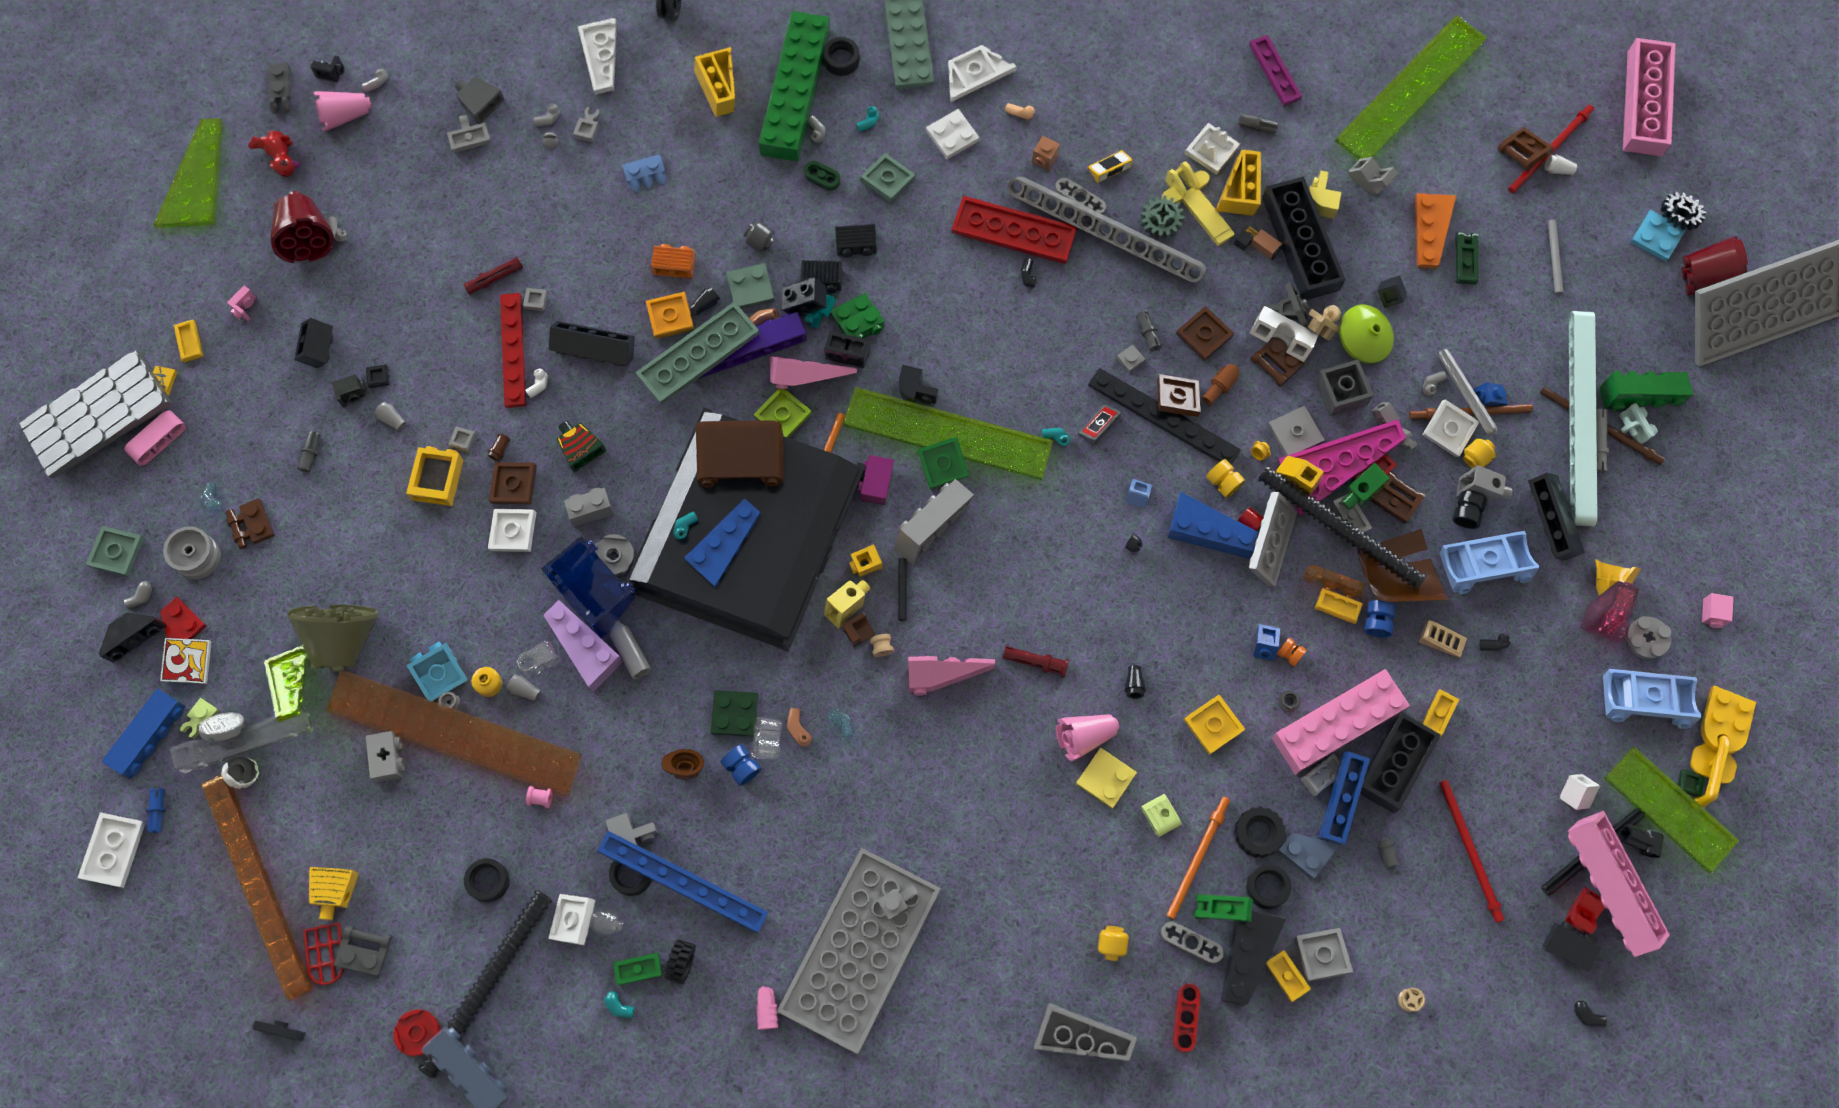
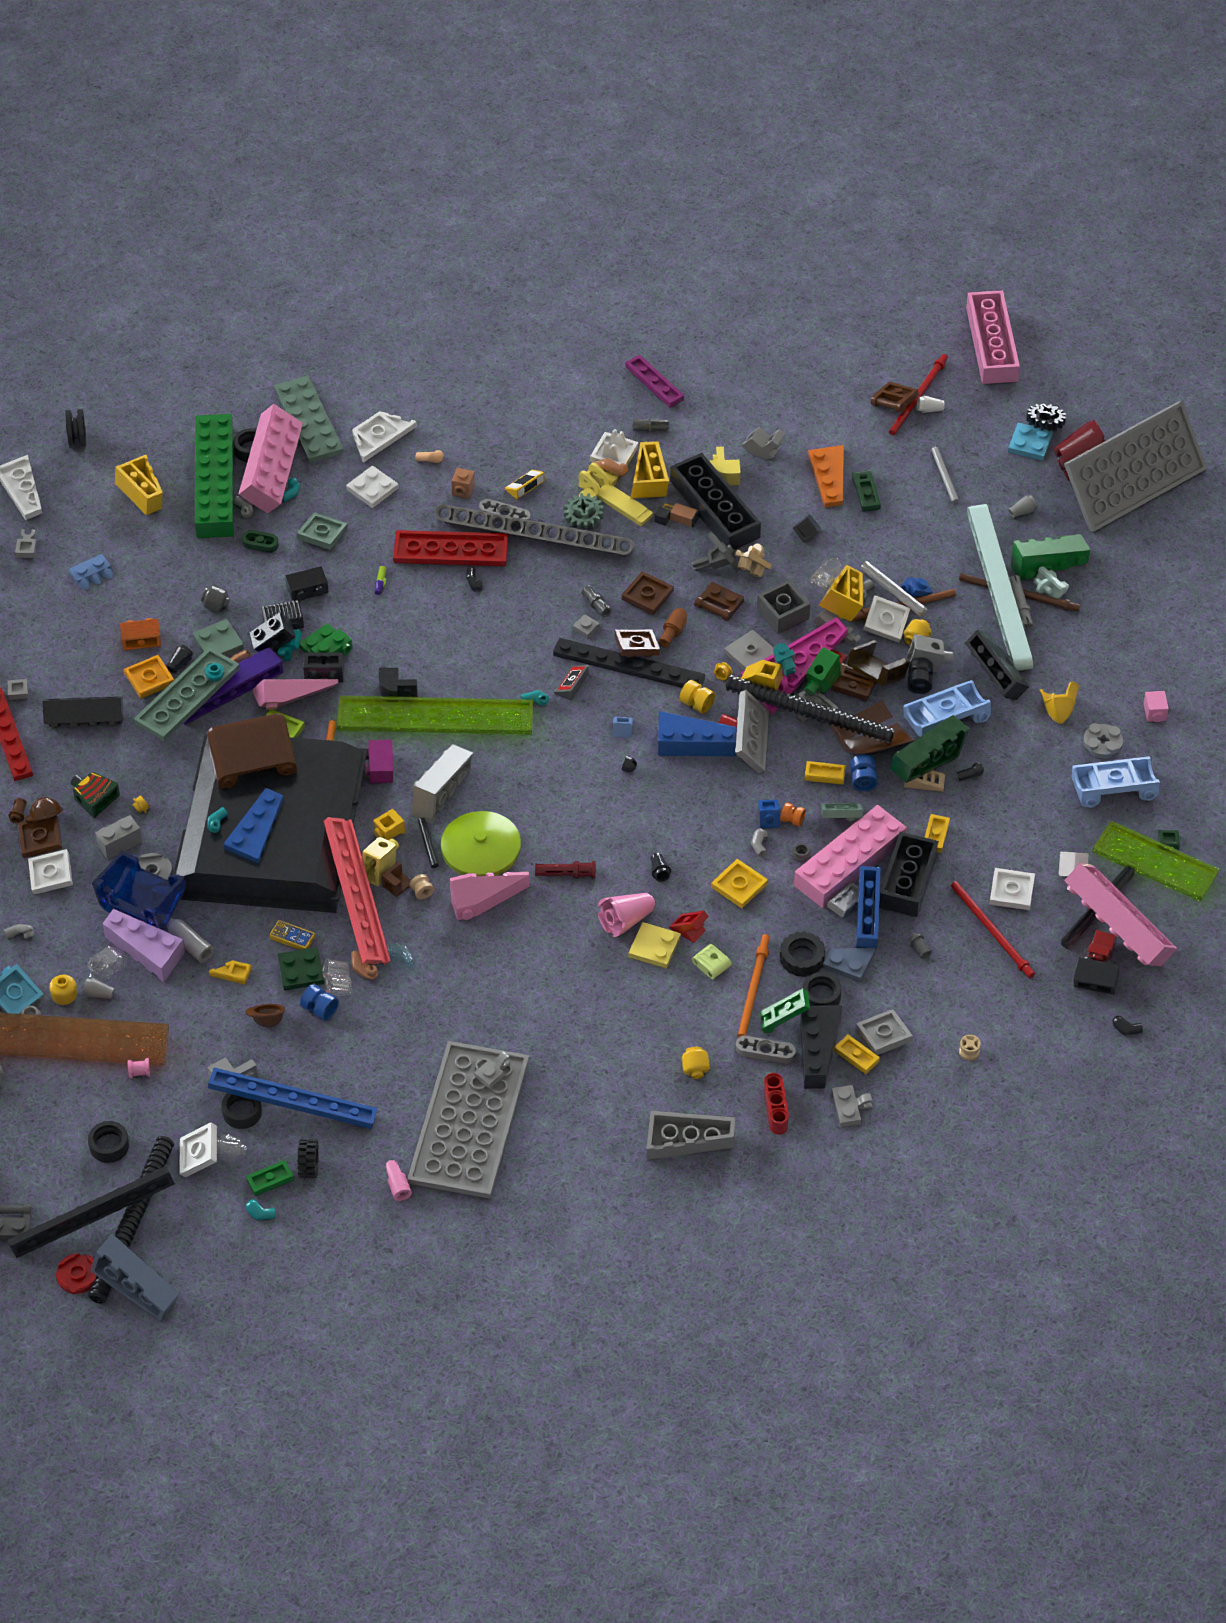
camera: 15 degrees left, 20 degrees down
white arm [525,369,548,398] -> none
green tile [917,436,970,489] -> none
white arch [1250,306,1319,362] -> none
clear orange plate [1303,565,1366,598] -> none
clear neon green plate [1335,15,1487,160] -> none
lime dish [1339,305,1394,364] -> none
clear pink wedge [1580,581,1639,644] -> none
black piece [1618,824,1664,858] -> none
yellow plate [1690,685,1756,810] -> none
none -> light grey arm [3,924,34,939]
none -> black plate [8,1166,175,1258]
none -> reddish brown piece [25,797,63,822]
none -> yellow plate [132,796,150,814]
none -> teal plate [205,663,225,681]
none -> yellow tile [209,960,252,985]
none -> bright pink brick [238,404,303,513]
none -> tile [270,920,315,950]
none -> coral plate [324,817,391,965]
none -> piece [375,565,387,595]
none -> lime dish [441,811,521,876]
none -> nougat arm [595,458,628,477]
none -> red slope [669,911,709,943]
none -> light grey arm [750,828,768,857]
none -> teal hips [773,643,796,677]
none -> clear piece [810,557,841,593]
none -> yellow wedge [818,565,863,622]
none -> sand green plate [821,803,863,821]
none -> light grey plate [832,1085,872,1127]
none -> dark brown panel [847,640,910,686]
none -> dark green wedge [890,715,970,783]
none -> white plate [989,868,1035,910]
none -> light grey cone [1008,495,1037,519]

